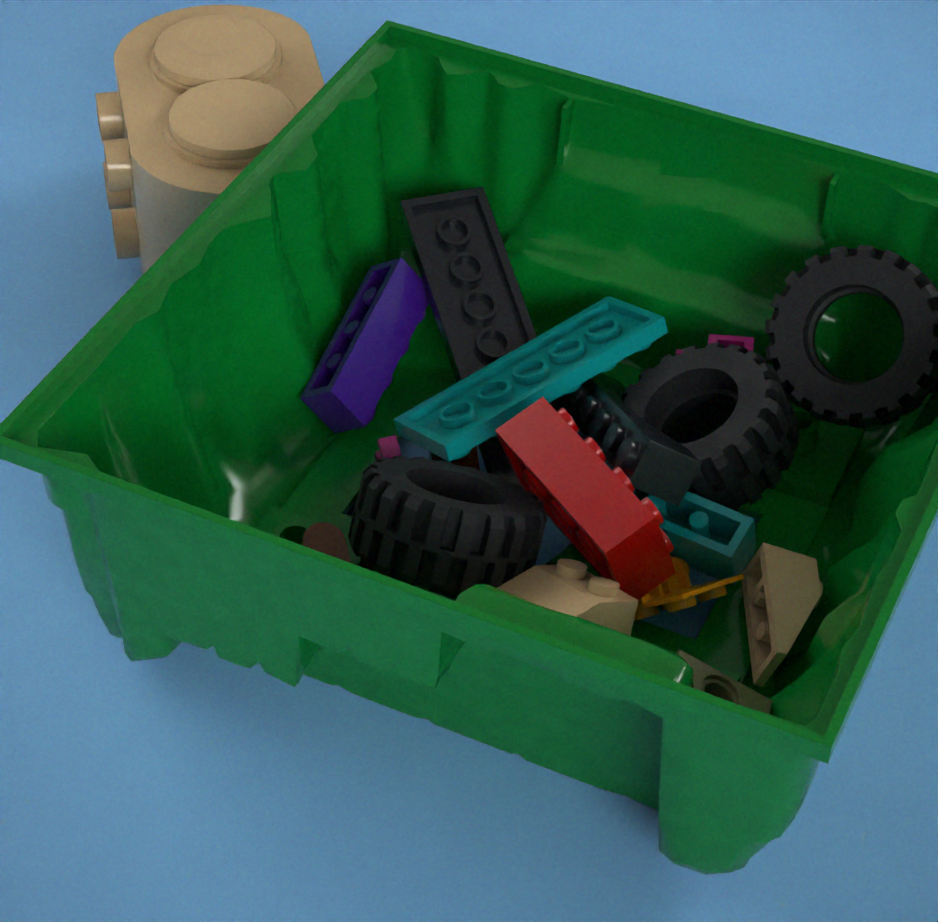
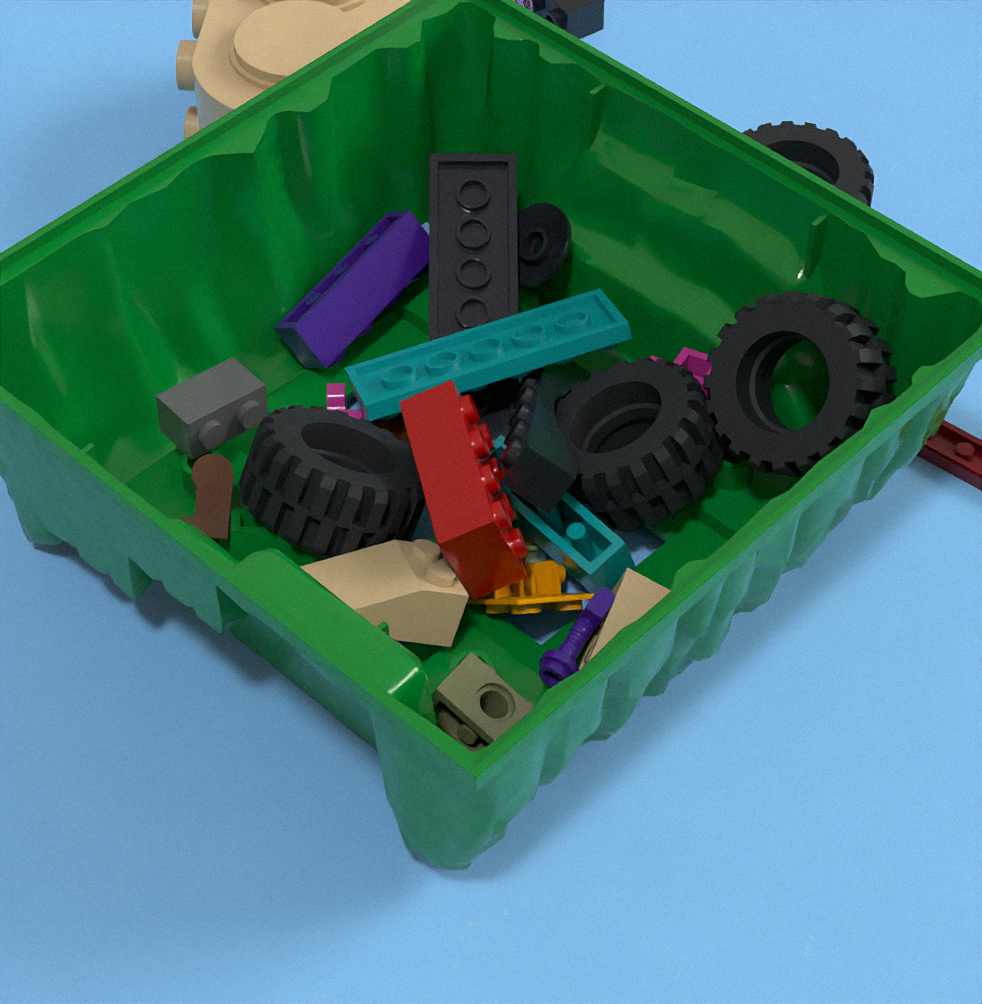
camera: 20 degrees right, 5 degrees up
none -> dark grey brick [156,357,268,460]
none -> black dish [517,203,571,287]
none -> dark purple hinge [538,587,615,687]

